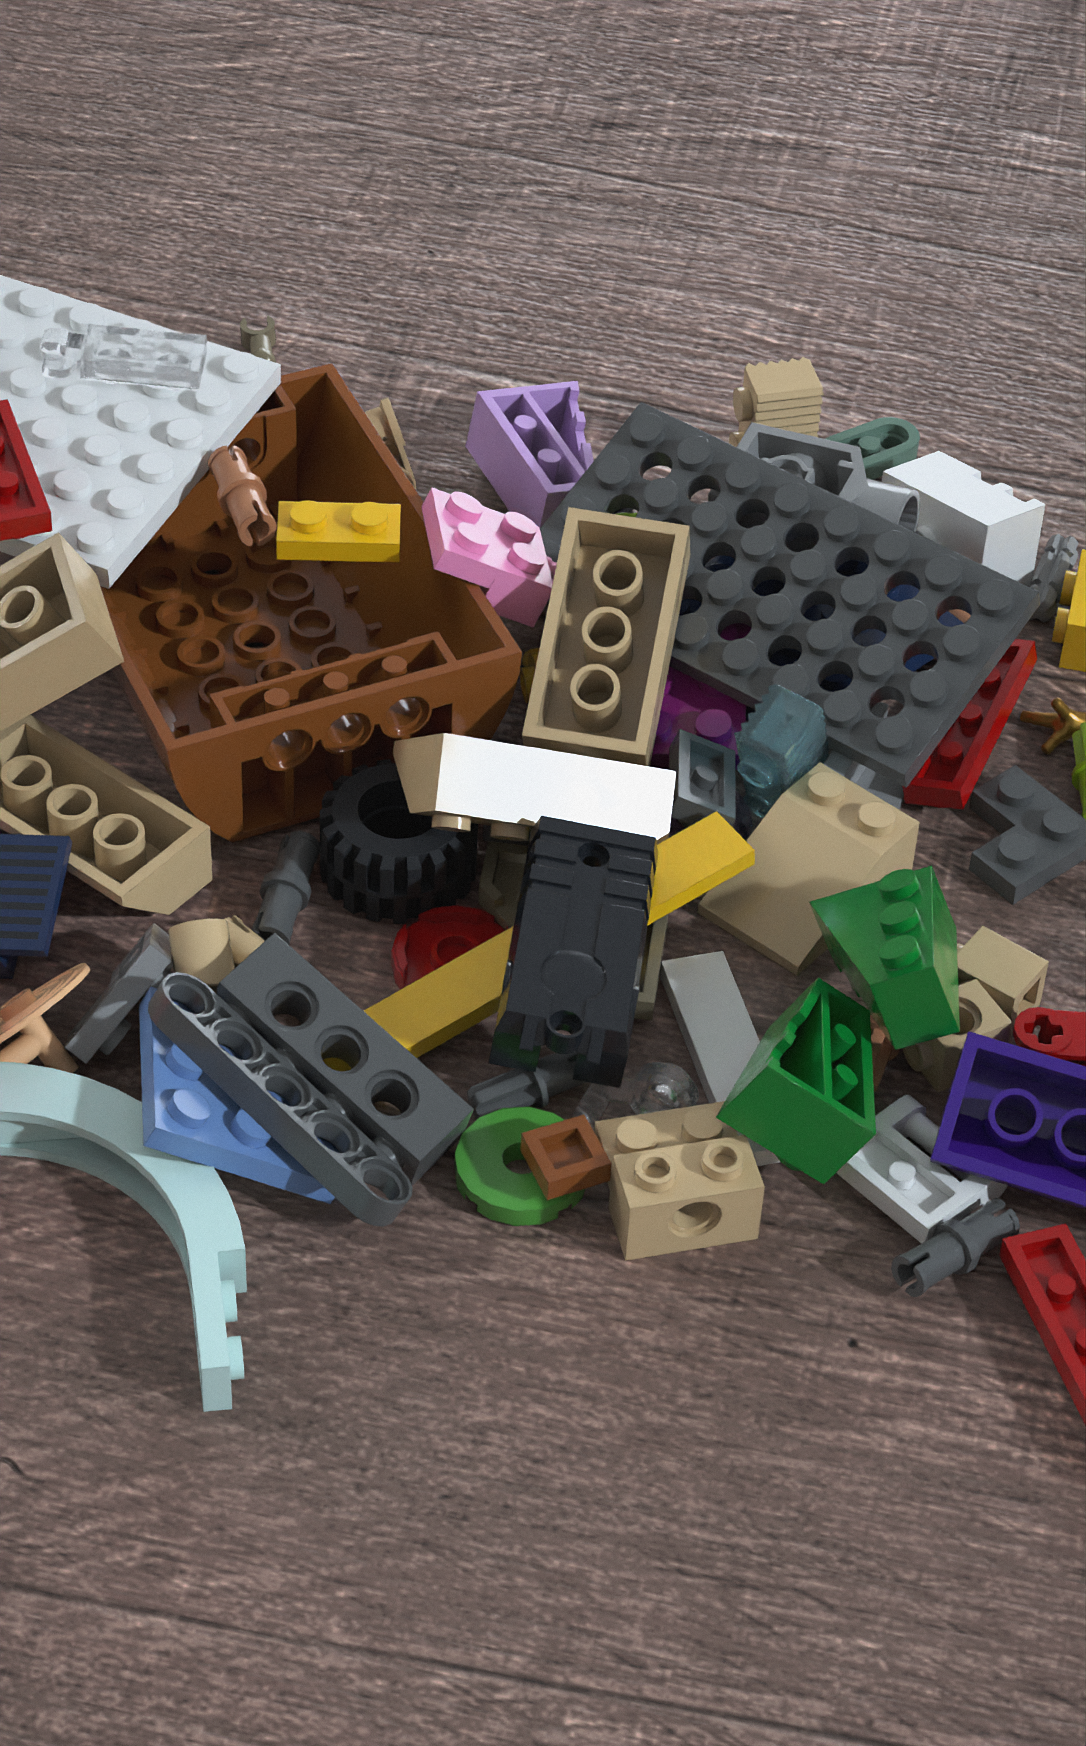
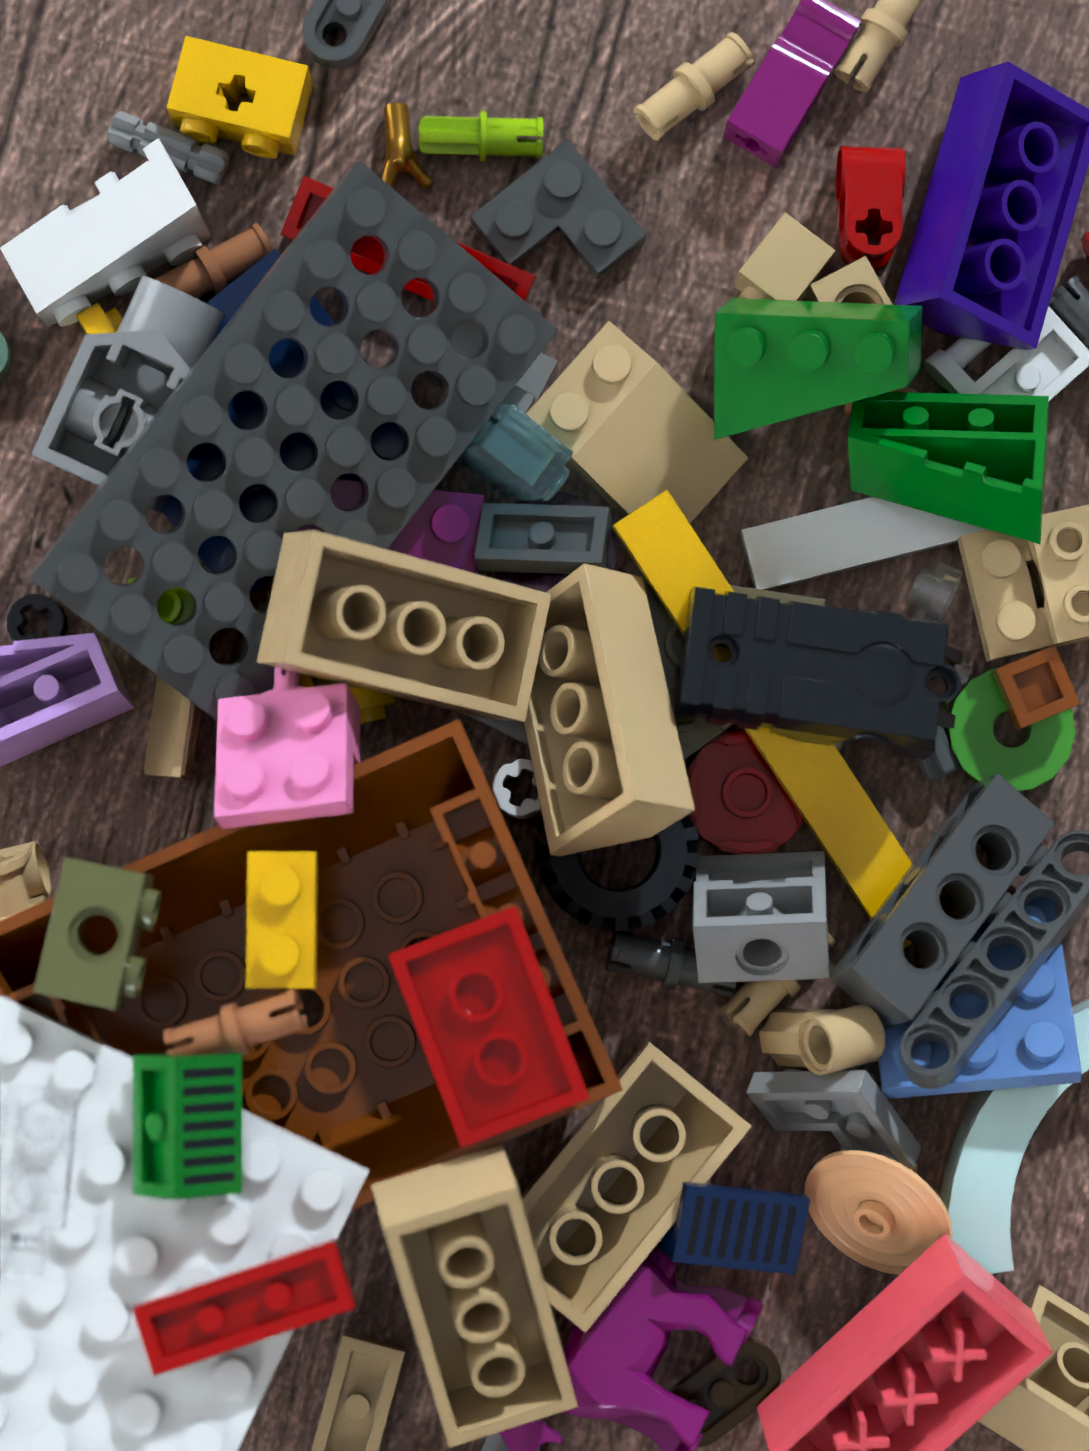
camera: 90 degrees left, 40 degrees up
none -> olive brick [33,857,161,1010]
none -> green panel [133,1053,242,1200]
none -> red plate [388,905,590,1148]
none -> light grey brick [693,851,830,983]

